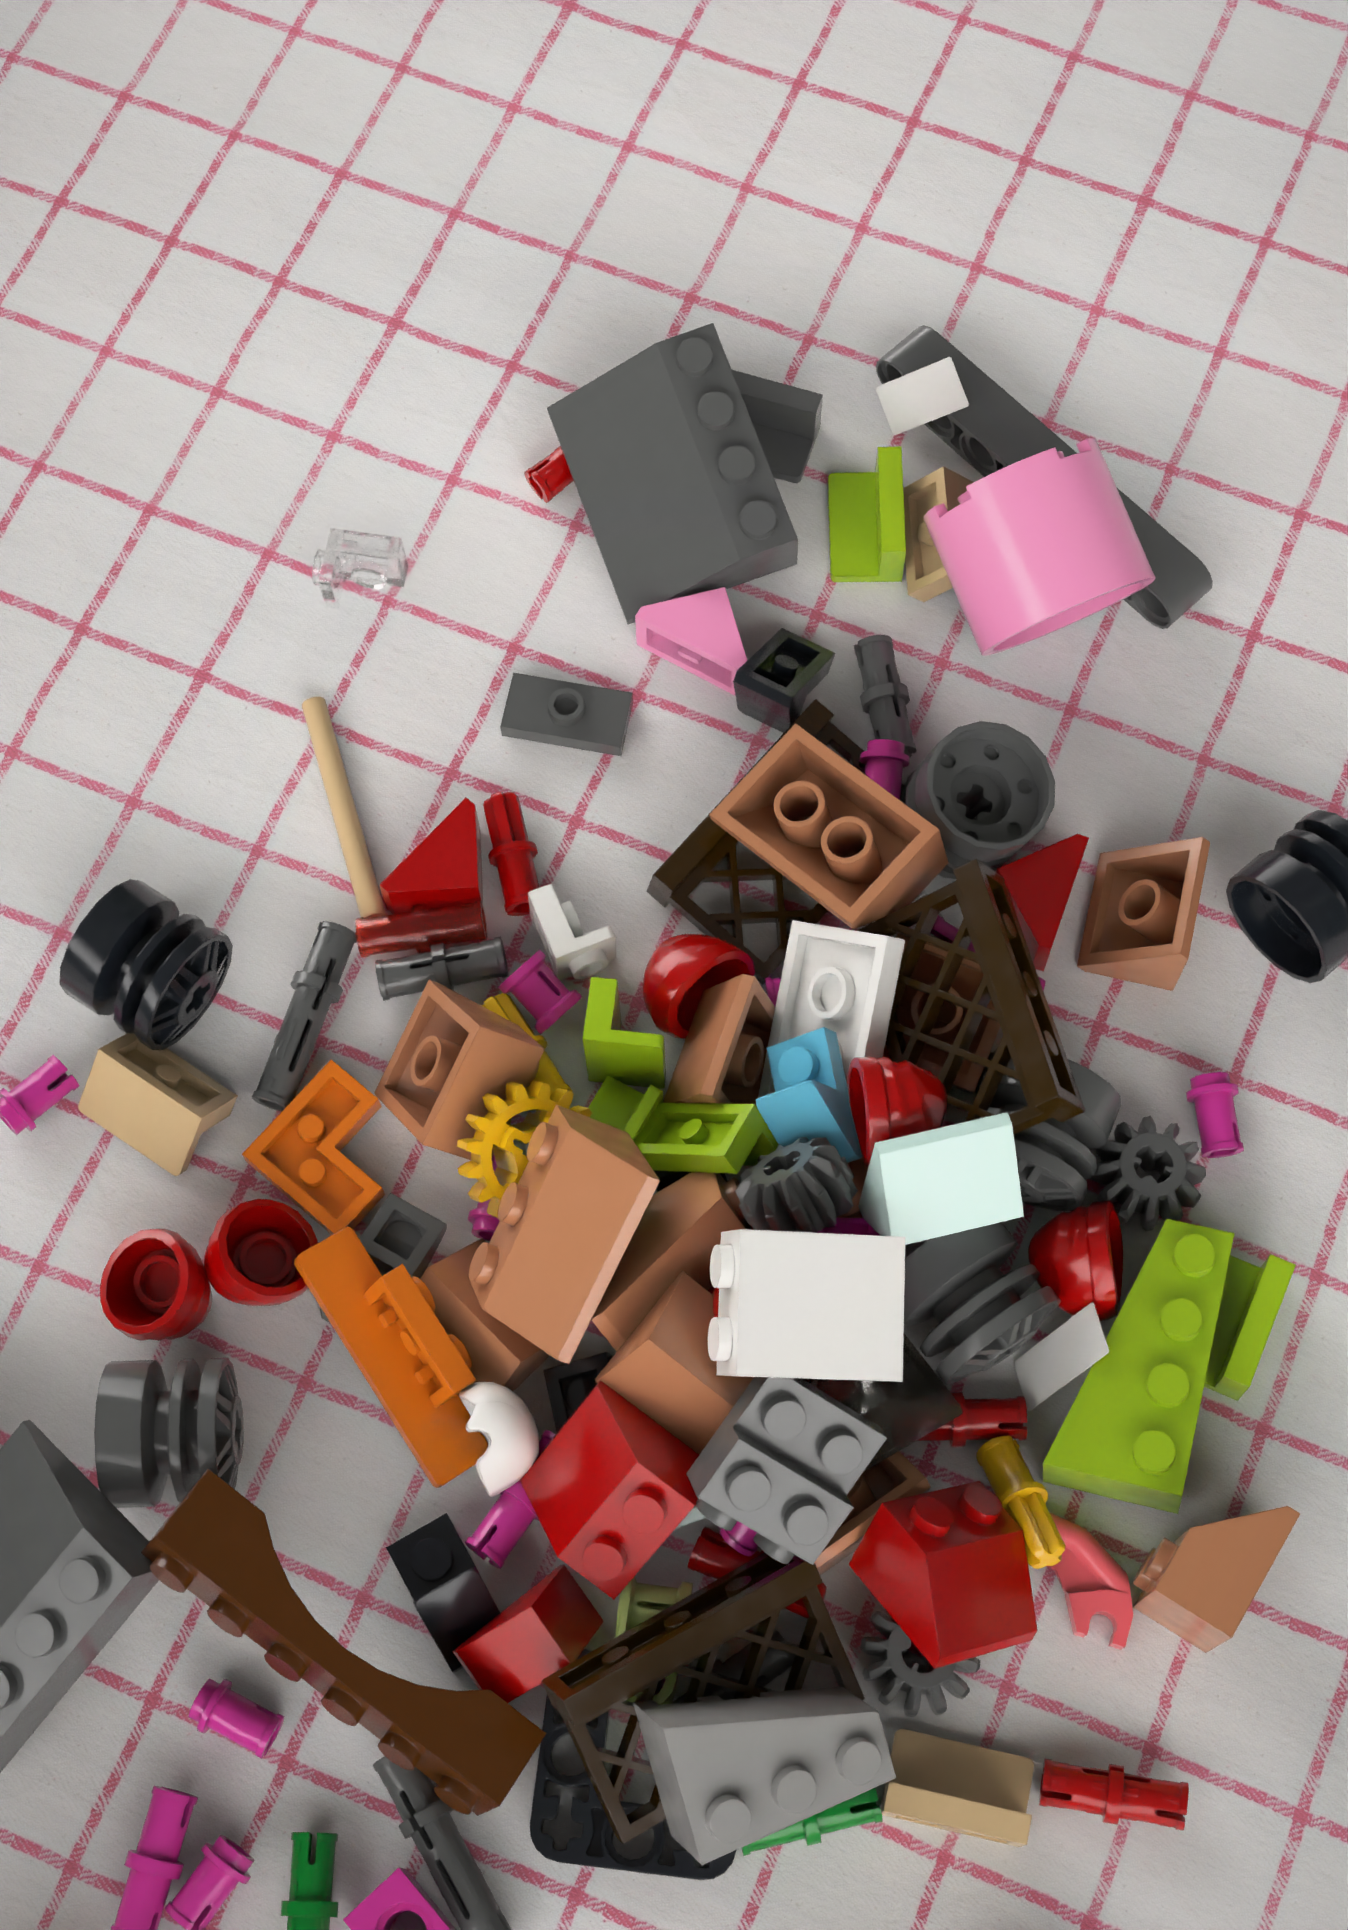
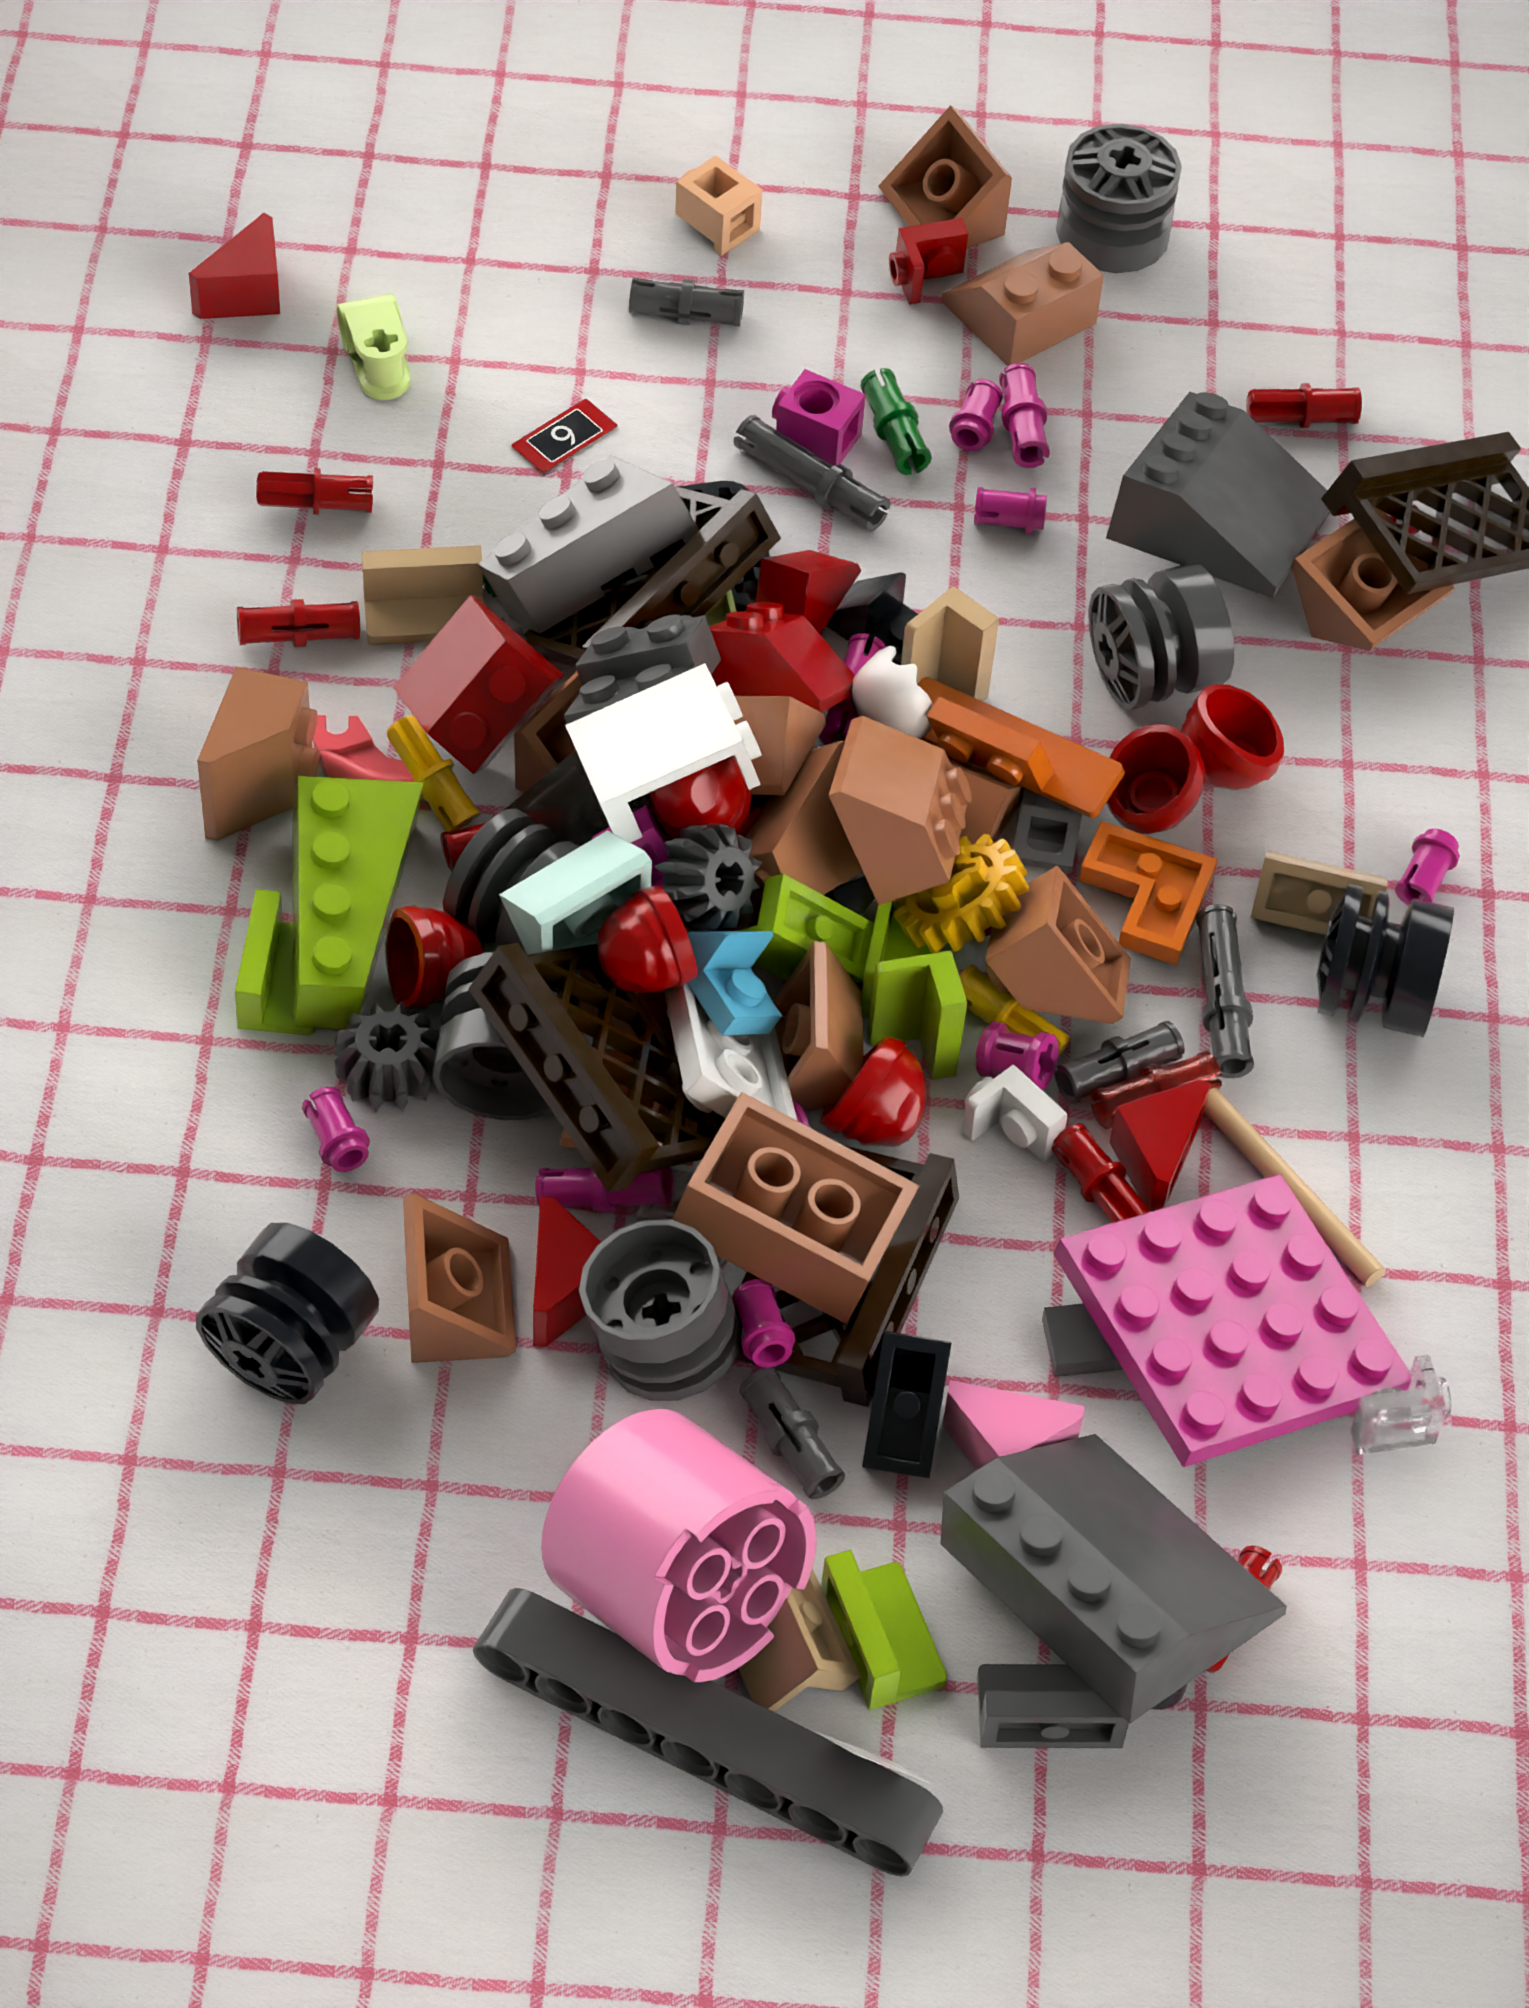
camera: 155 degrees right, 15 degrees down
reddish brown arch [141,1469,546,1816] -> none
white sticker [1014,1302,1109,1411] -> none
none -> tan panel [901,586,999,701]
none -> plate [1053,1174,1415,1467]

